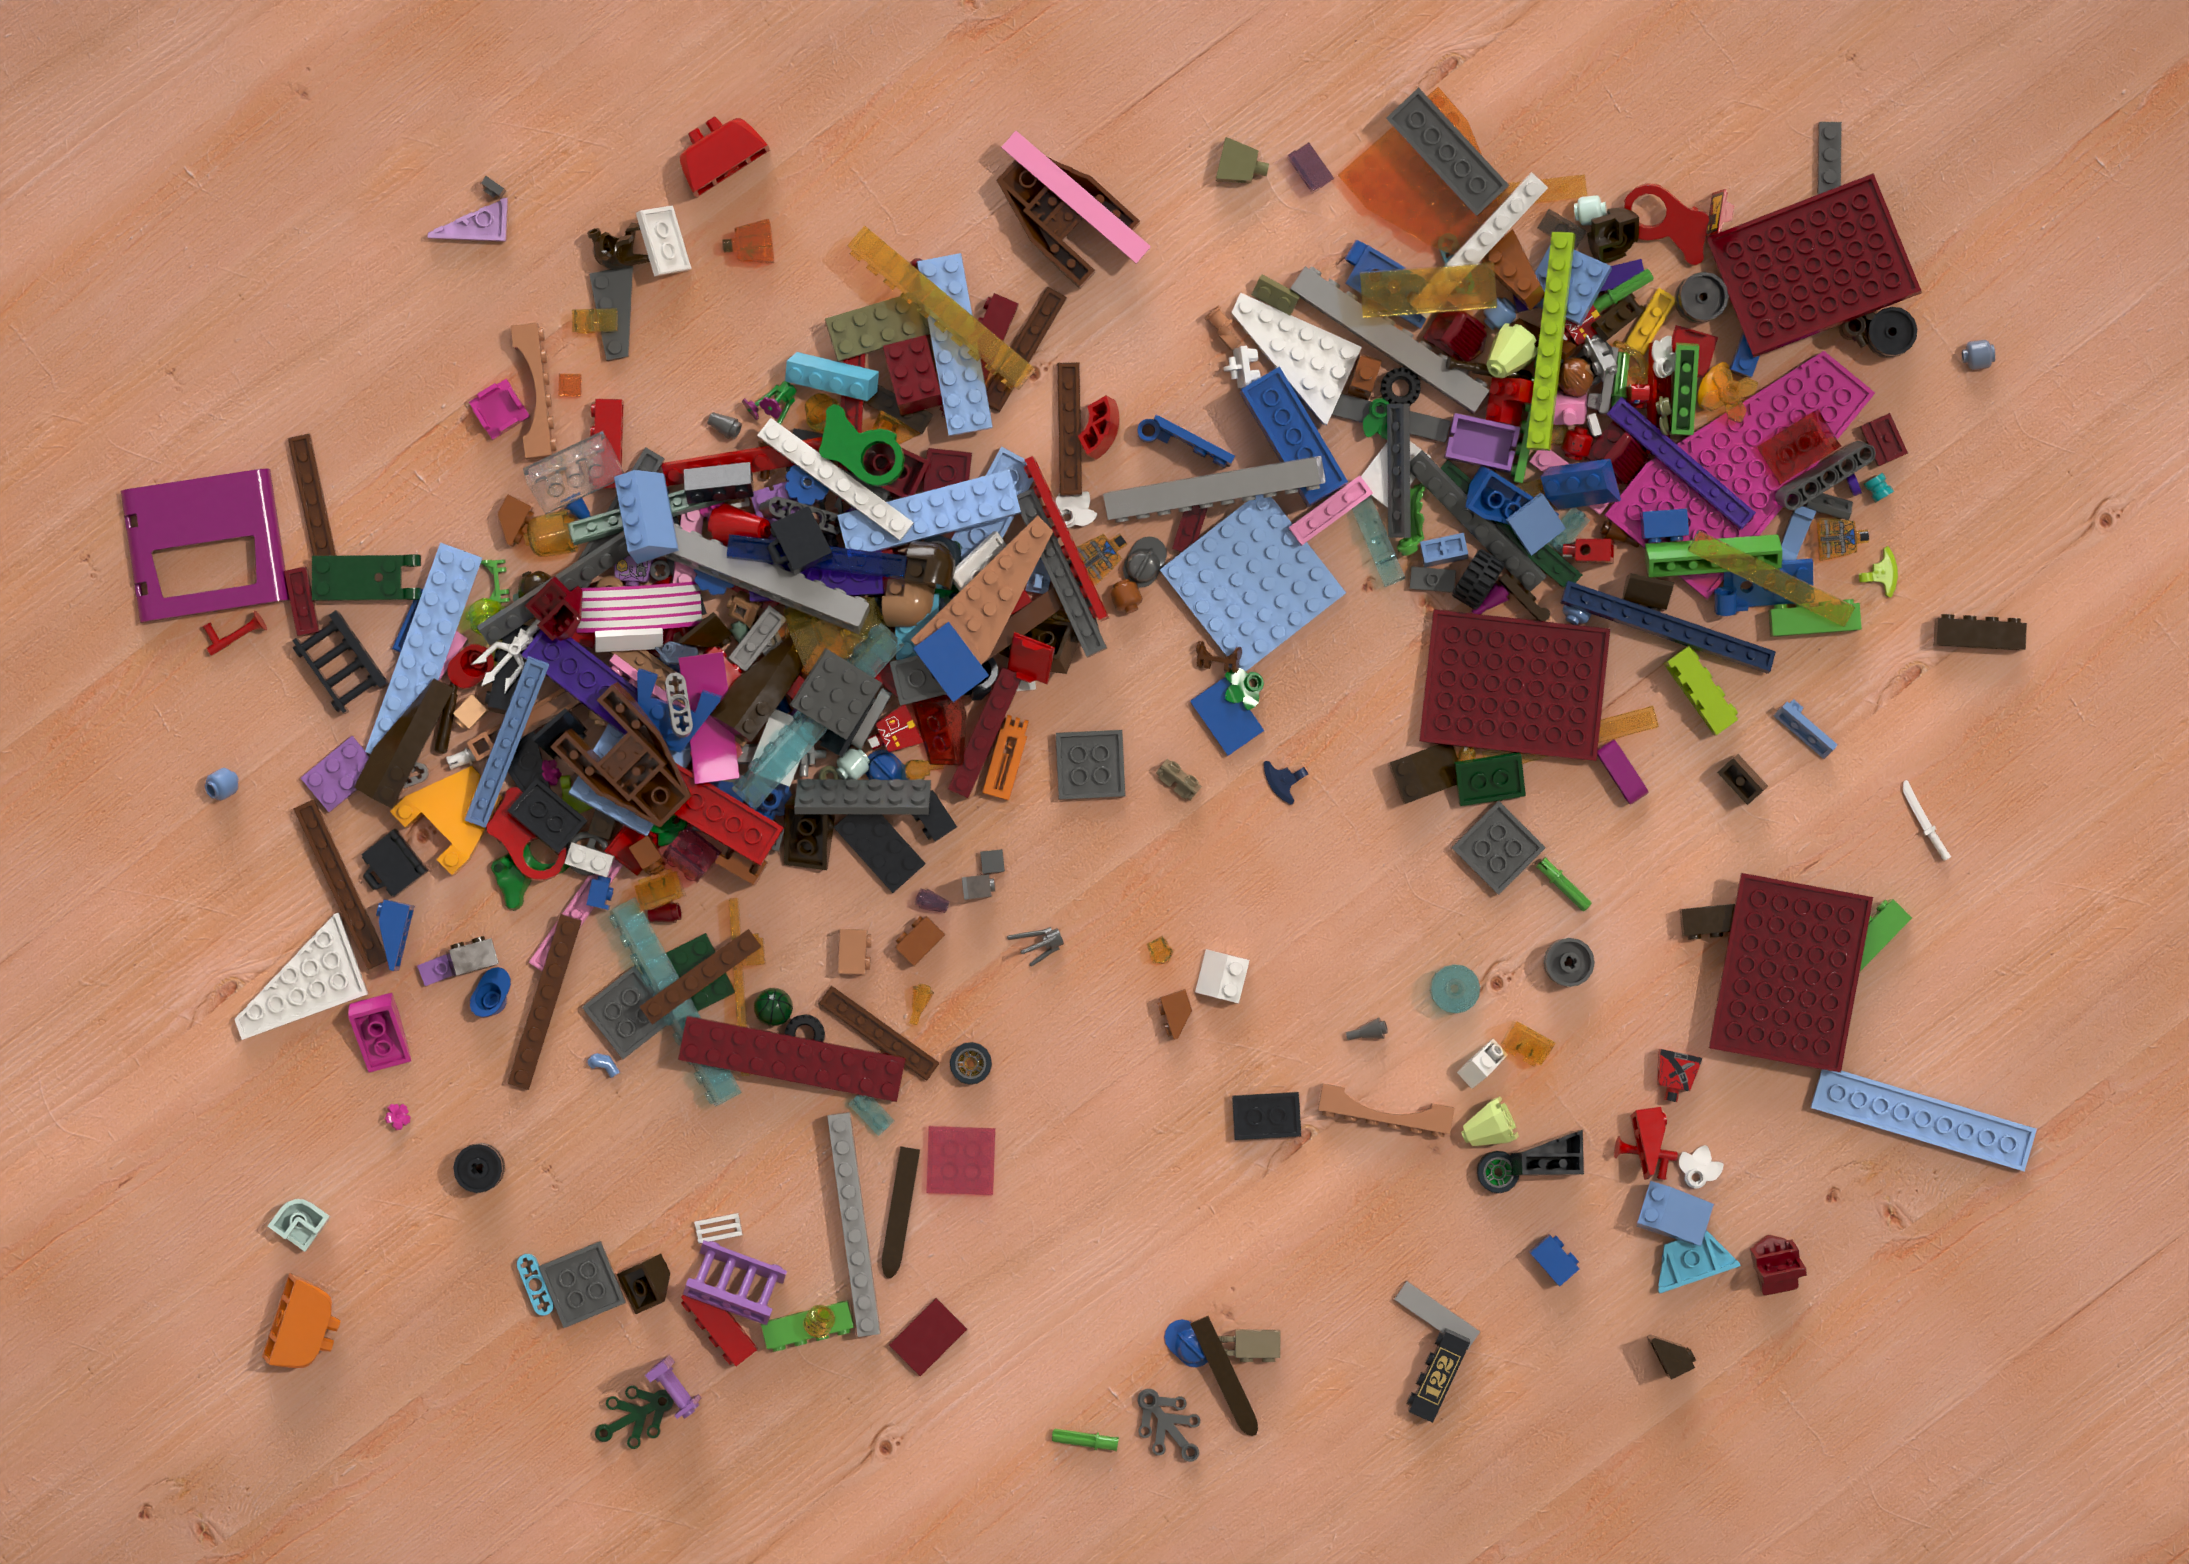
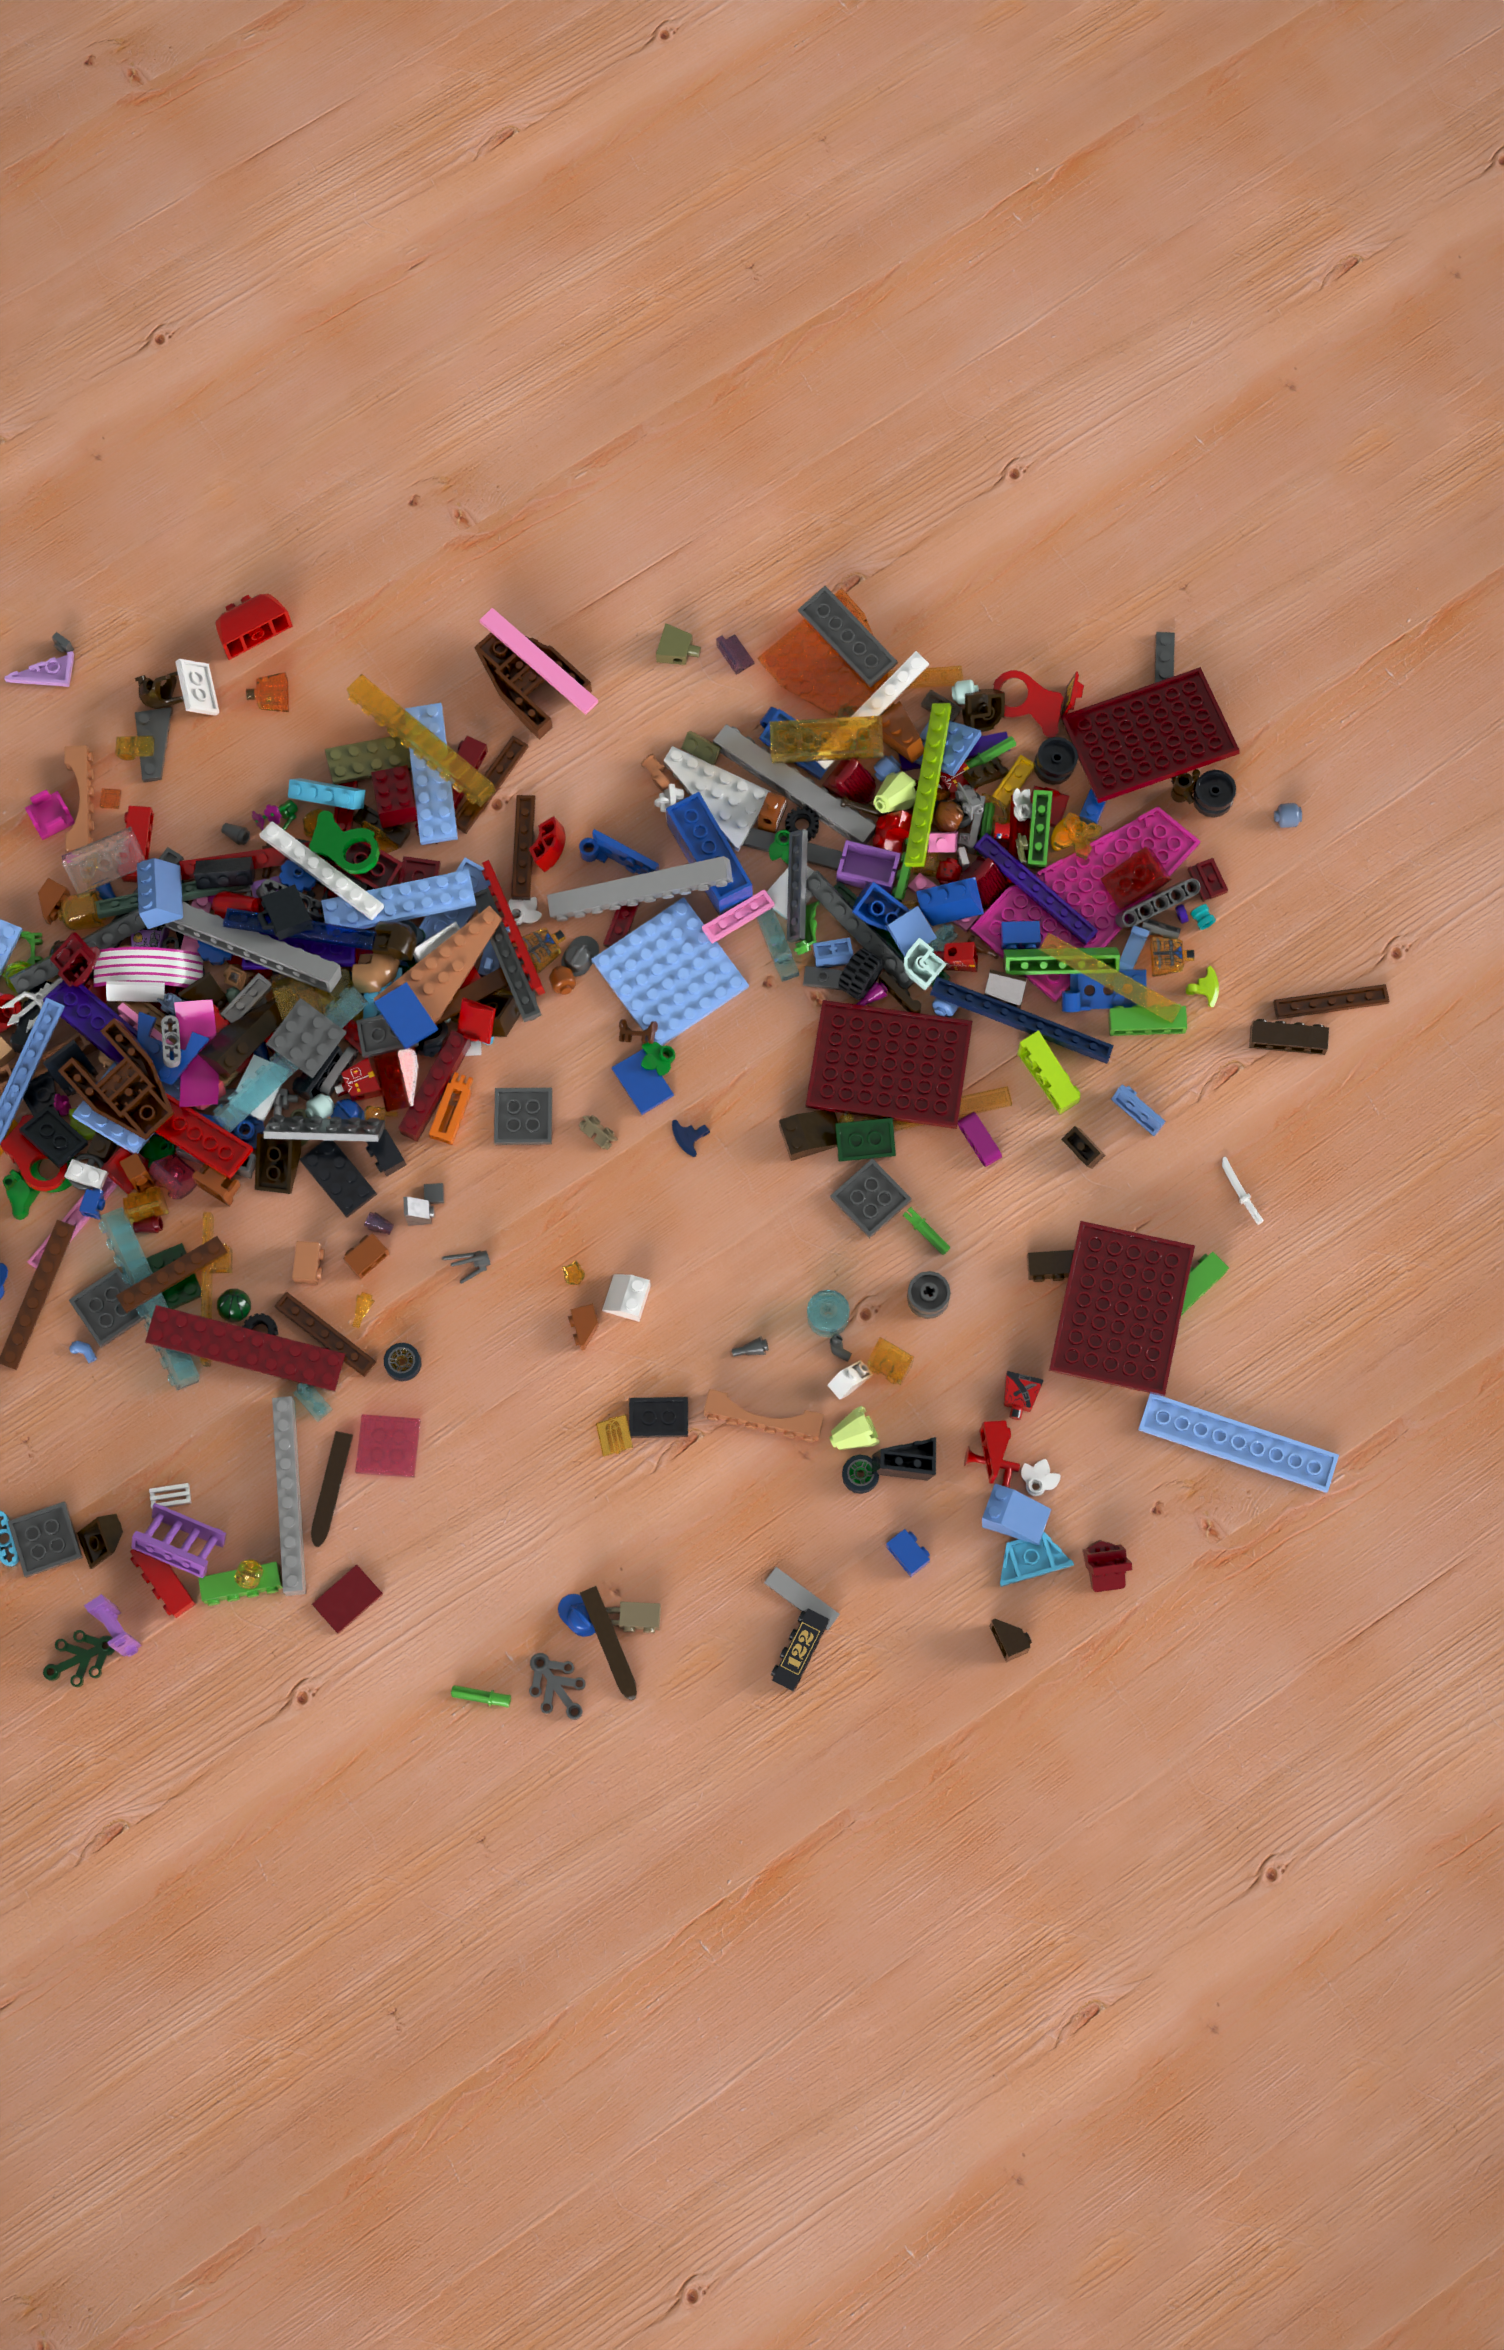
camera: 10 degrees right, 15 degrees down
none -> clear yellow piece [596,1415,633,1457]
none -> dark grey arm [830,1334,852,1362]
none -> light aqua brick [904,938,947,990]
none -> reddish brown tile [1273,984,1390,1020]

